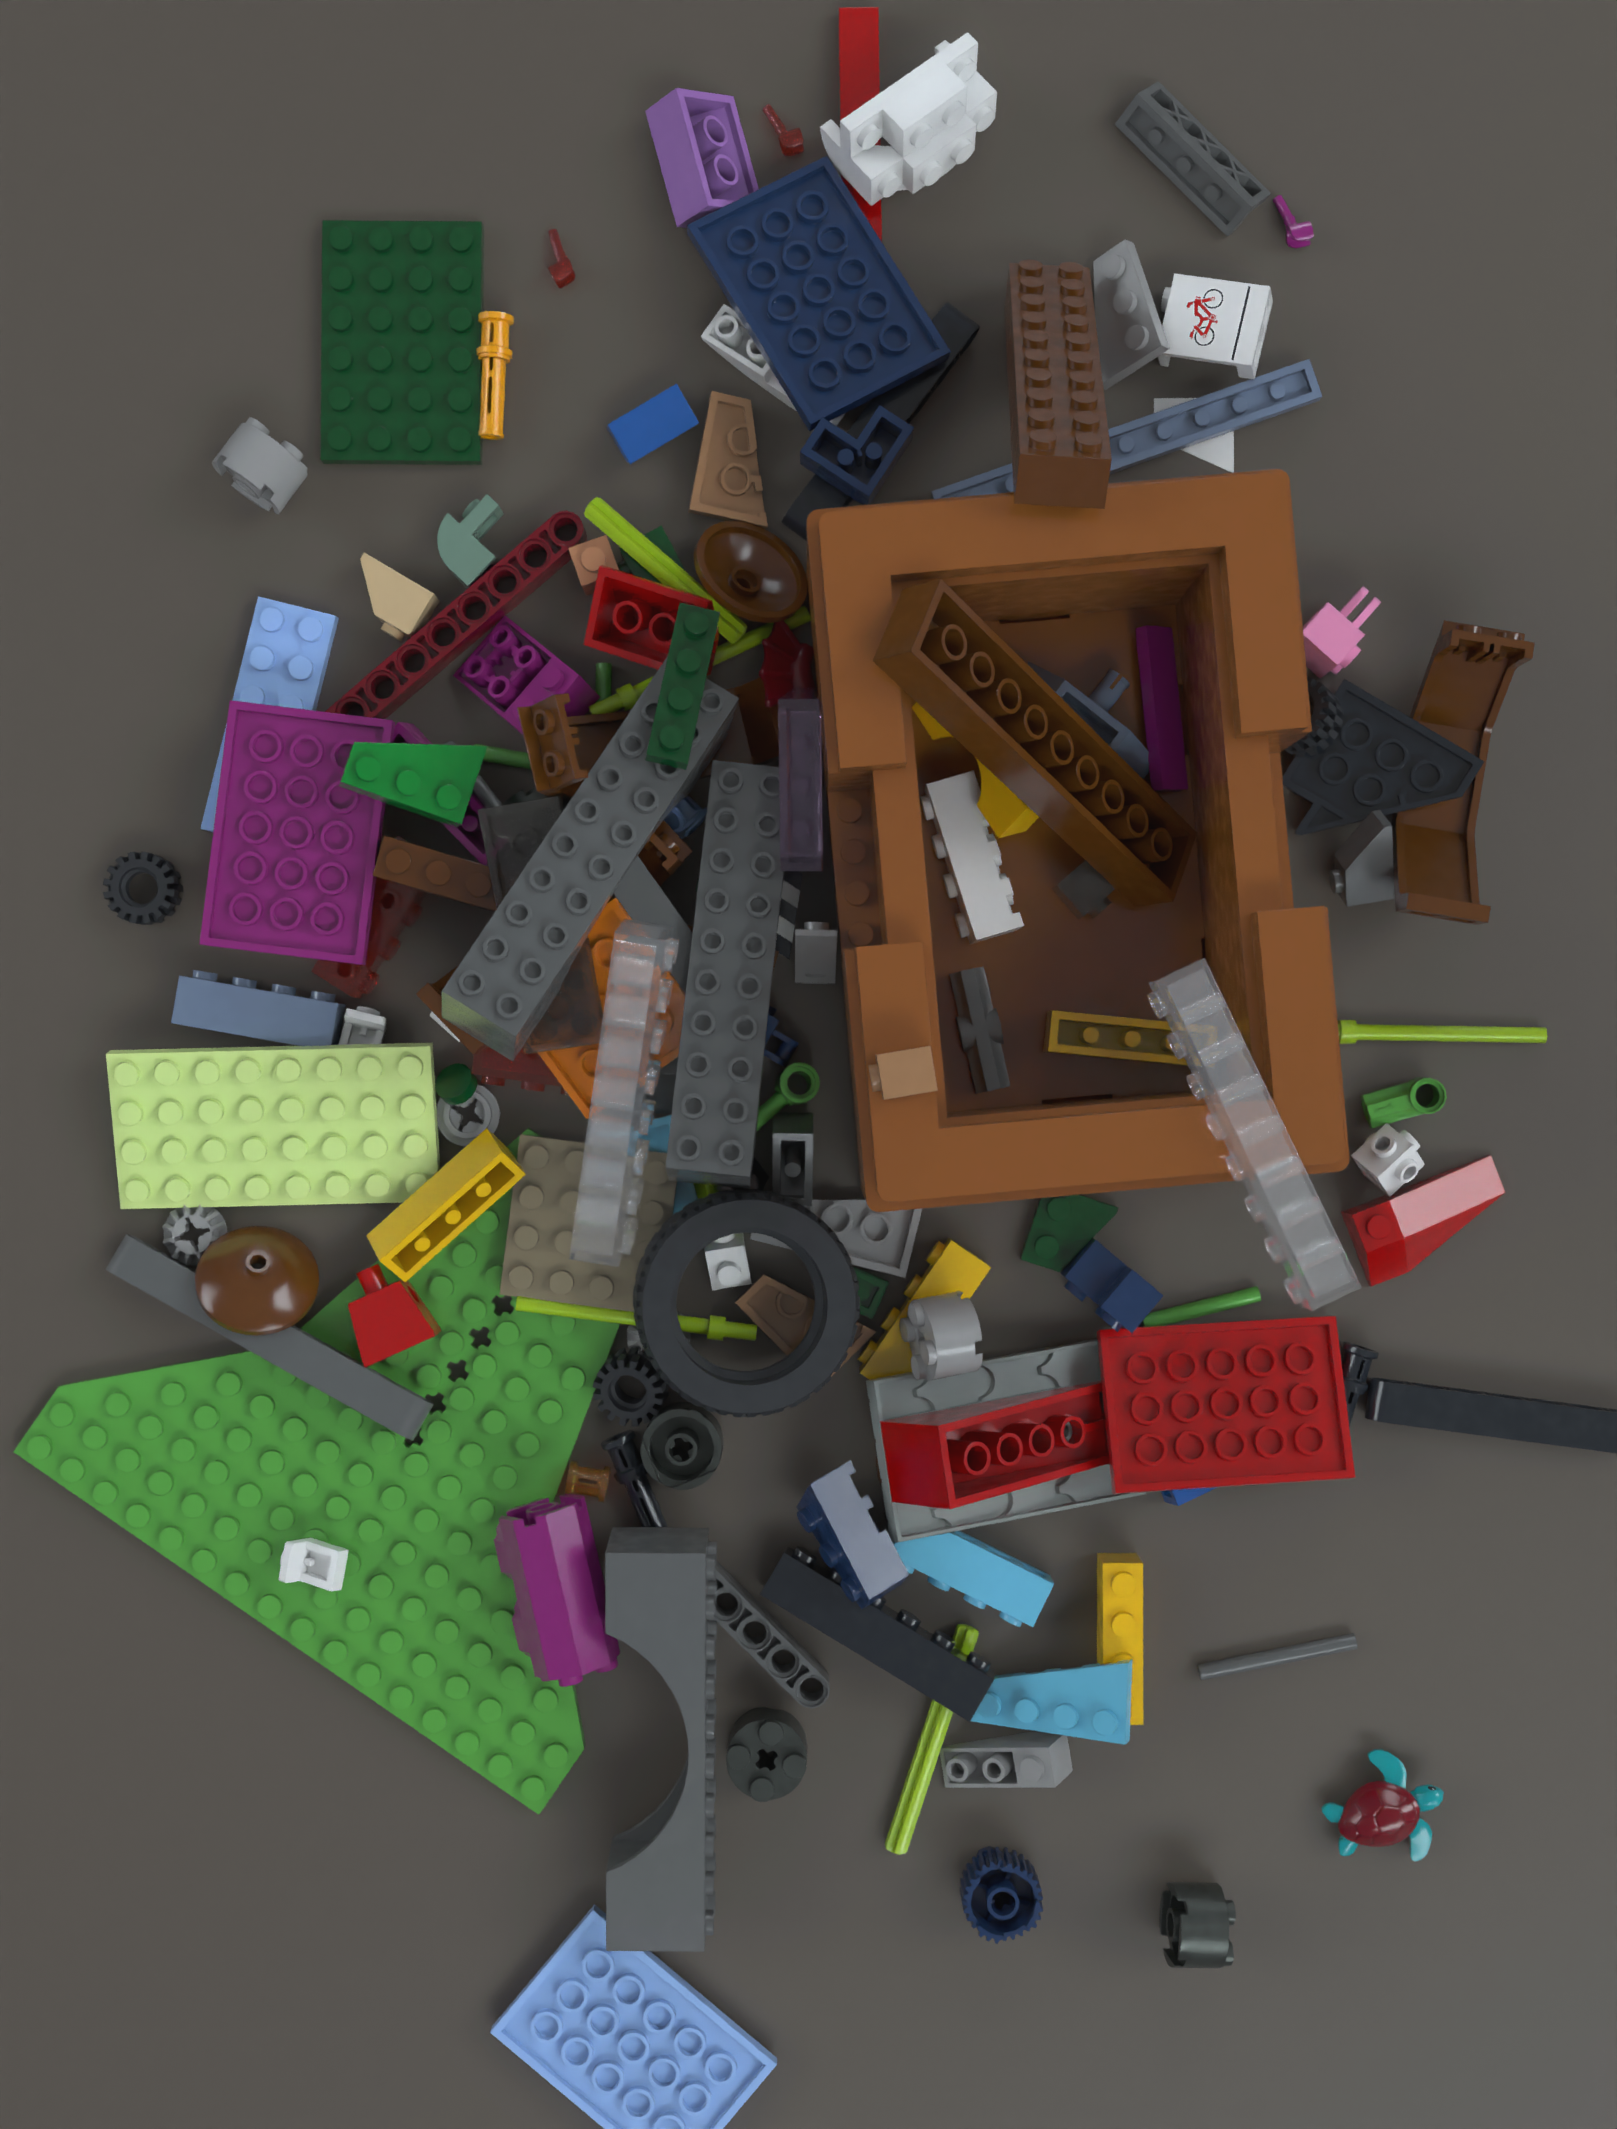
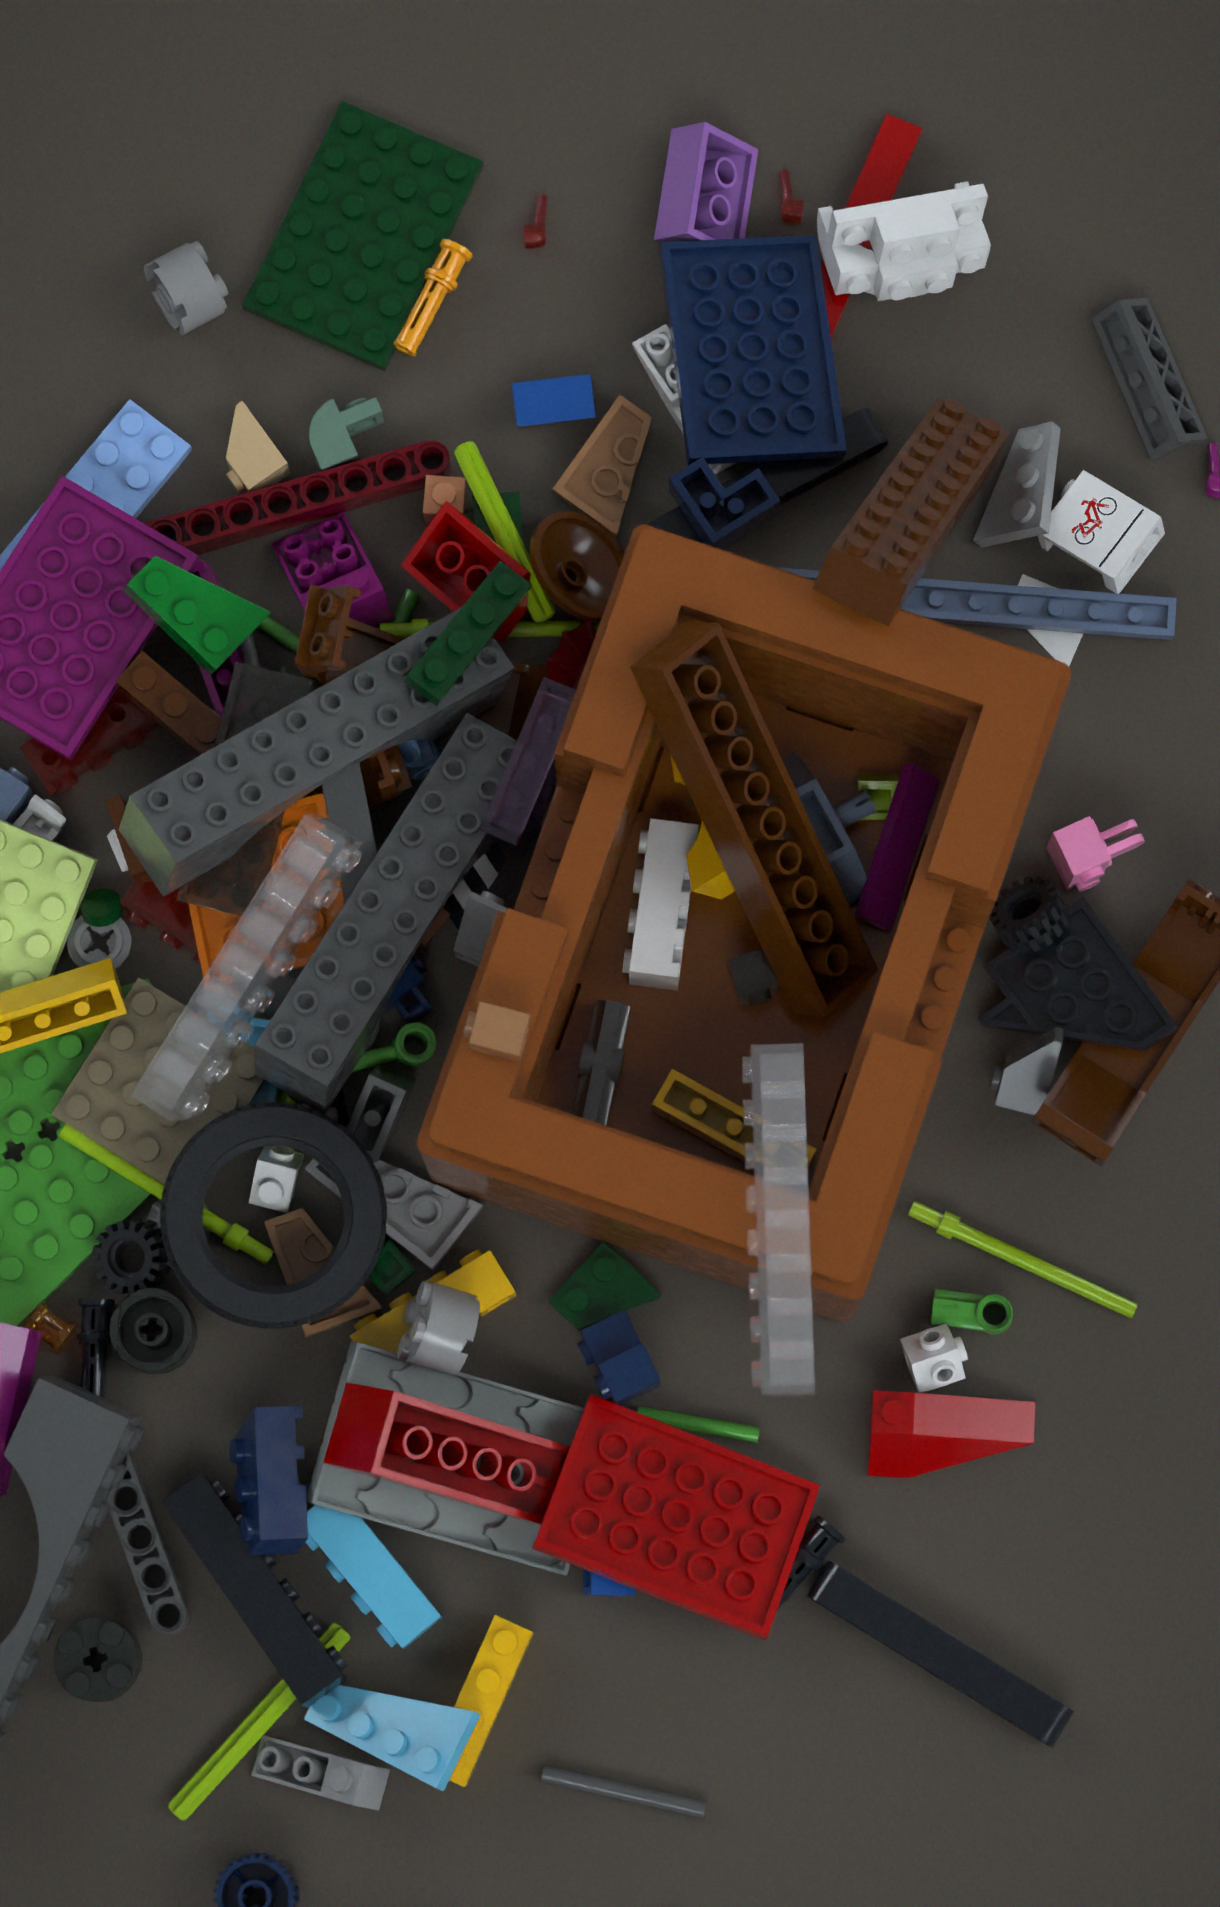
camera: 30 degrees right, 10 degrees down
none -> lime slope [857,773,899,820]

